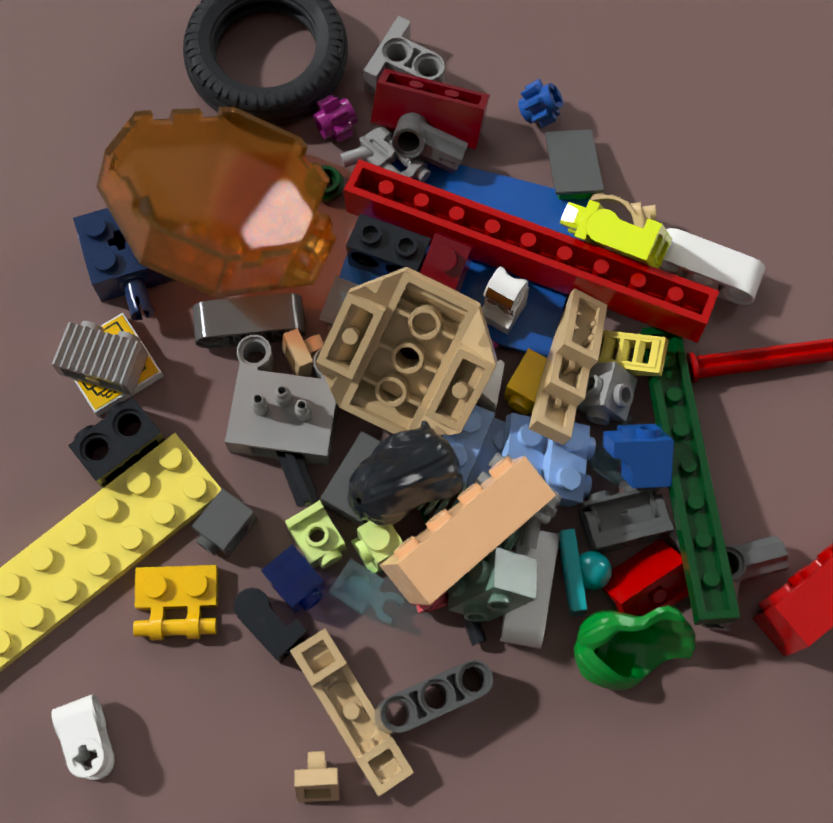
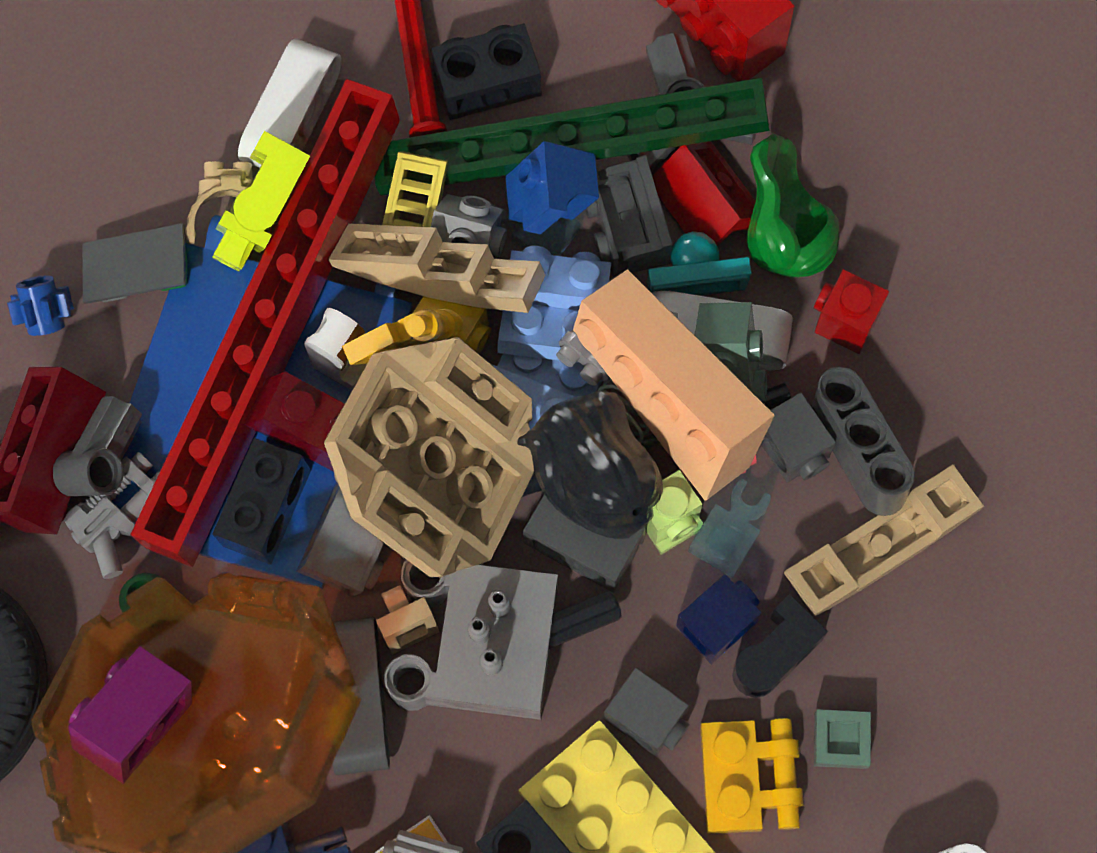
camera: 85 degrees left, 0 degrees up
yellowish green brick [285,500,346,569] -> none
tan tile [294,751,340,802] -> none
magenta gear [313,94,358,143] -> none
none -> magenta brick [68,646,192,784]
none -> yellow plate [342,309,463,365]
none -> black brick [431,23,542,121]
none -> dark grey brick [761,393,836,483]
none -> red brick [813,269,890,354]
none -> sand green plate [814,709,871,769]

